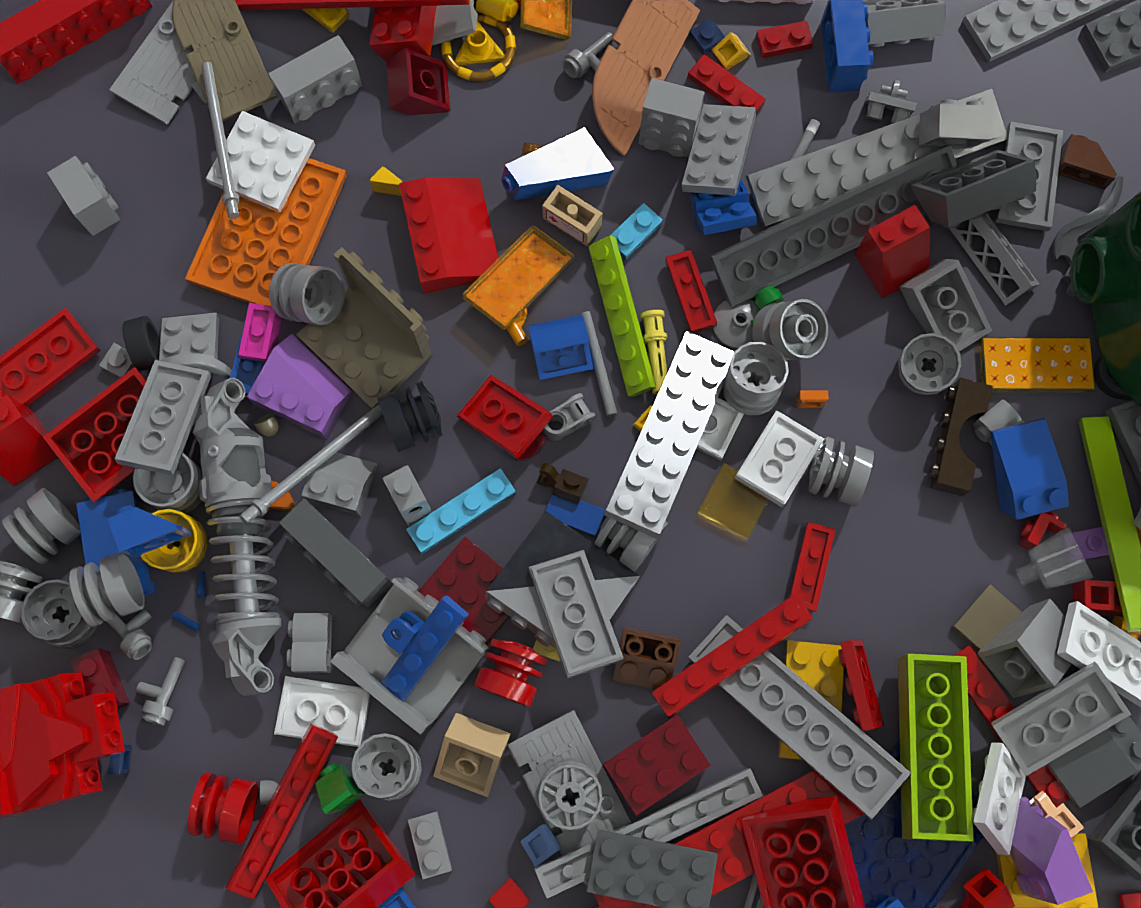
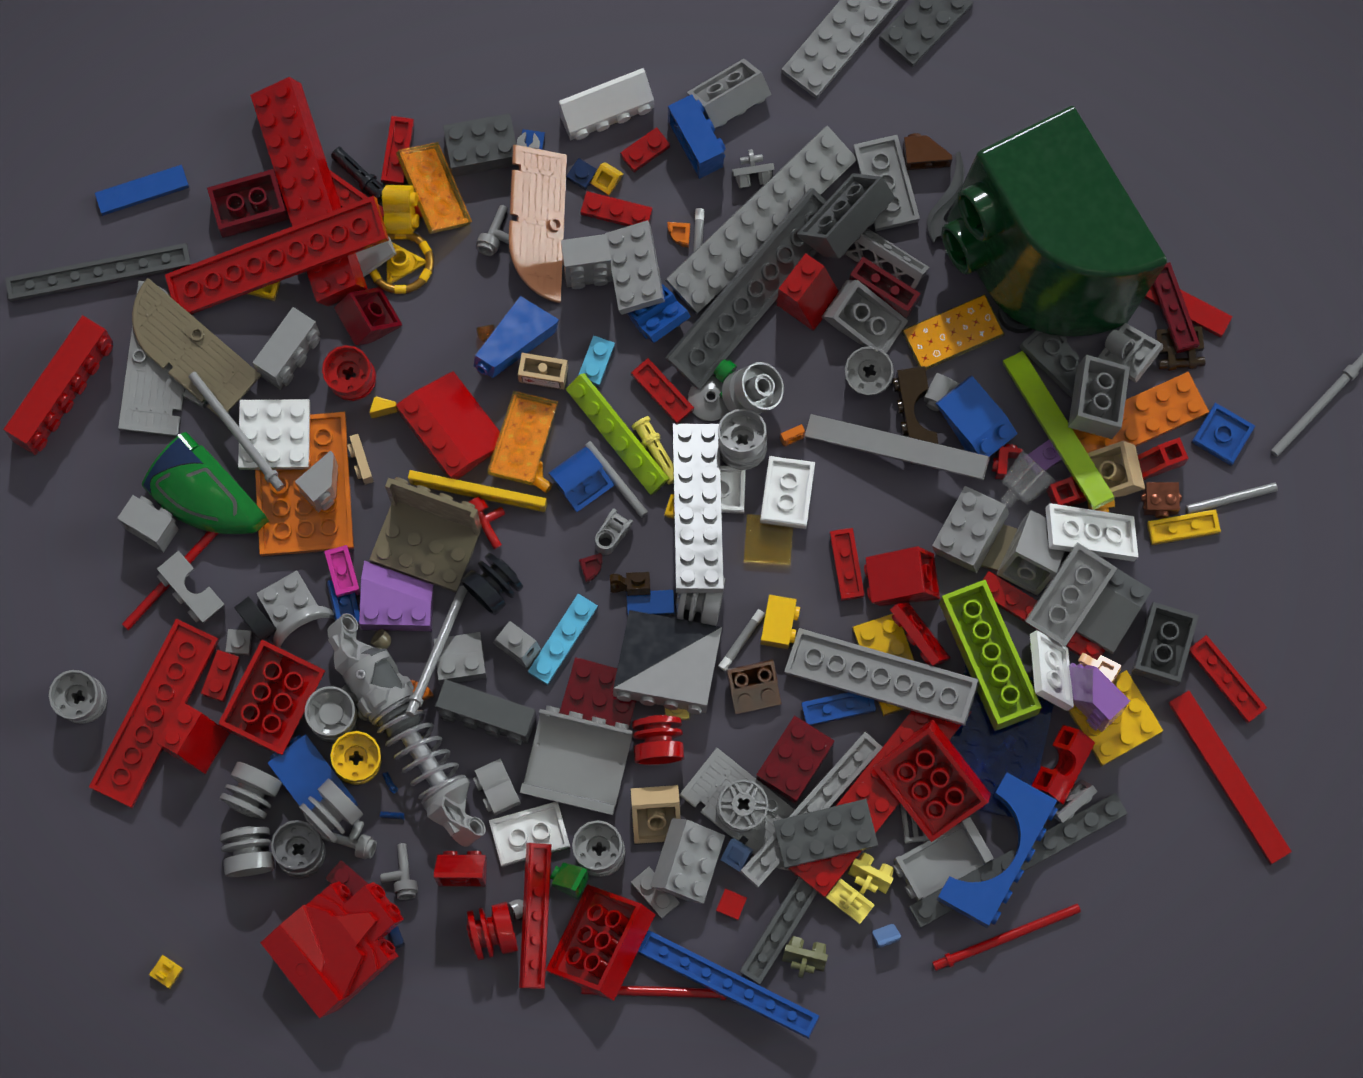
camera: 25 degrees left, 0 degrees up
blue slope [107,505,191,557] -> none
light grey plate [115,360,211,475] -> none
light grey wheel [269,263,345,325] -> none
blue plate [381,595,469,701] -> none
red tile [457,375,553,459] -> none
light grey tile [528,550,623,679] -> none
red plate [652,594,813,719] -> none
light grey wheel [808,436,874,507] -> none
light grey brick [919,99,994,149] -> none
none -> red bar [122,531,219,630]
none -> green panel [142,432,269,534]
none -> light grey arch [157,551,225,624]
none -> red plate [201,650,240,702]
none -> light grey slope [295,451,338,513]
none -> red wheel [322,345,377,401]
none -> tan plate [347,434,374,485]
none -> yellow tile [408,470,547,512]
none -> red slope [434,851,487,887]
none -> red piece [469,496,505,550]
none -> light grey brick [650,818,725,904]
none -> orange tile [667,222,690,248]
none -> light grey bar [718,609,765,671]
none -> yellow brick [760,594,800,649]
none -> blue plate [801,692,876,726]
none -> light grey tile [805,414,990,480]
none -> dark red brick [849,257,921,319]
none -> red slope [864,546,940,606]
none -> light grey brick [932,486,1009,574]

